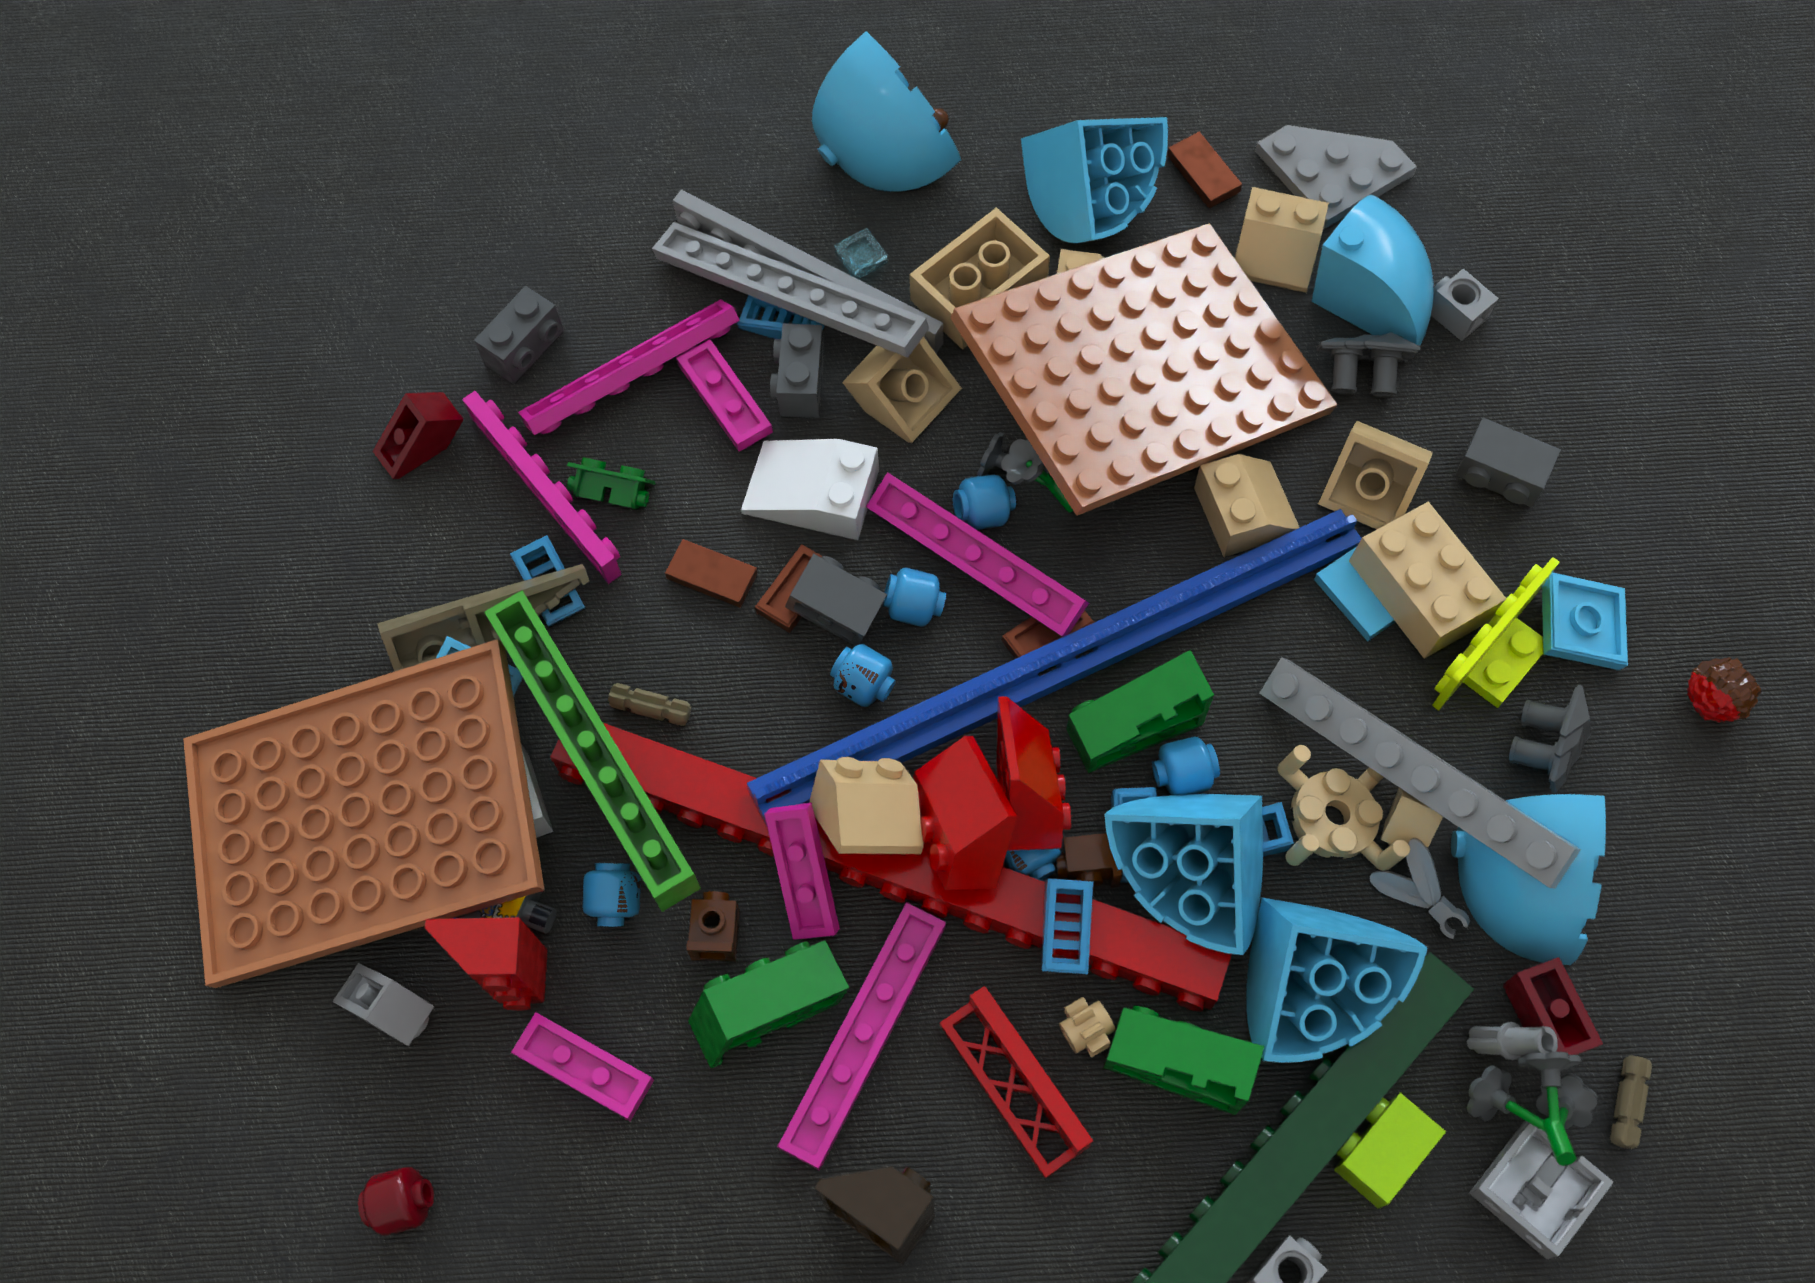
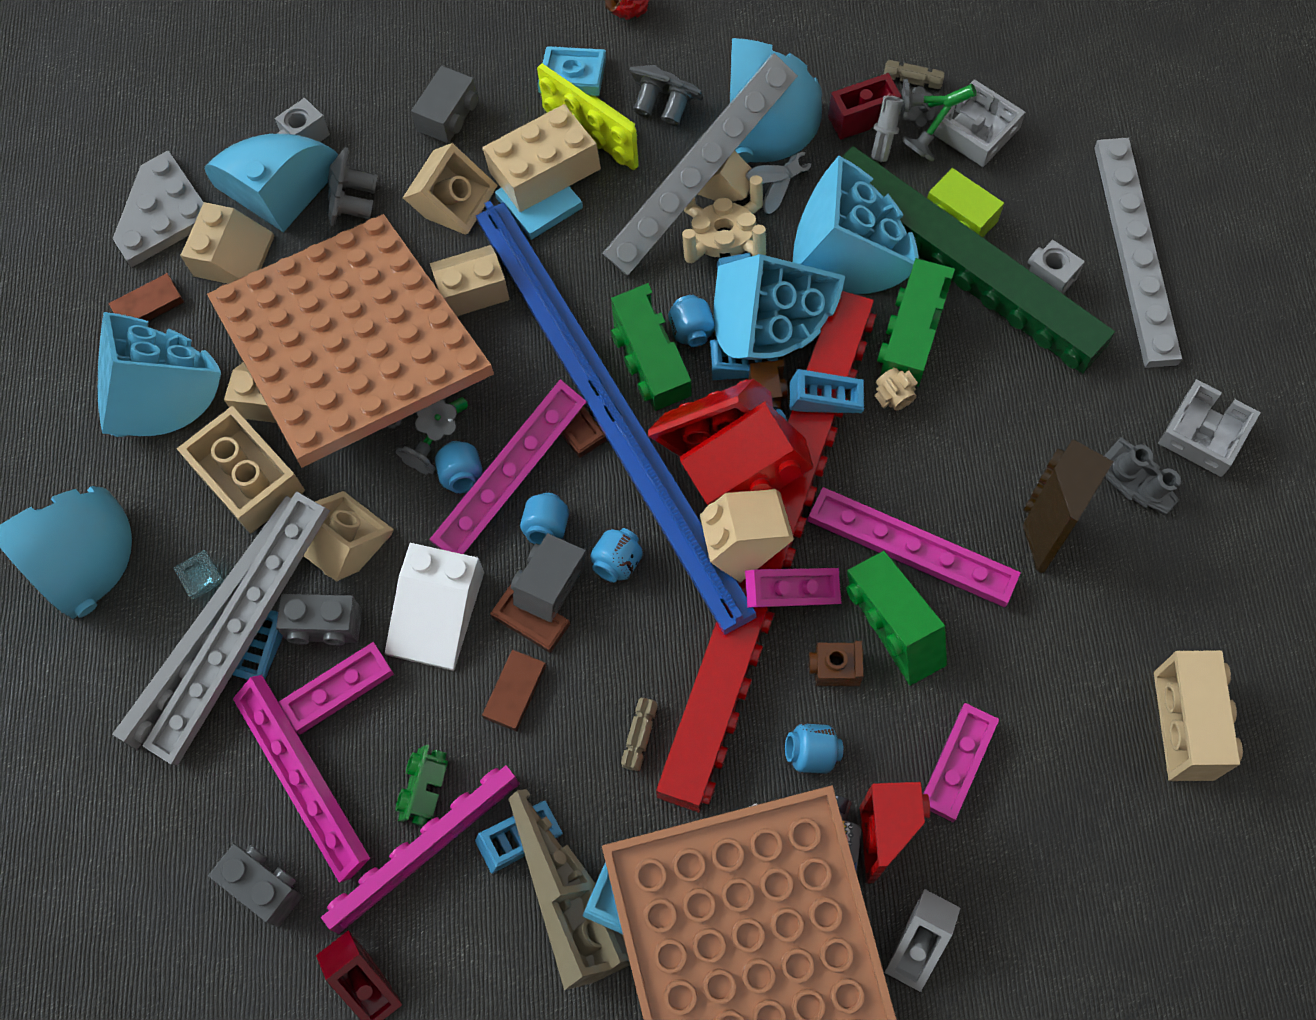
camera: 90 degrees left, 0 degrees up
dark red head [358,1166,434,1236] -> none
bright green brick [484,590,701,912] -> none
red fence [939,985,1093,1179] -> none

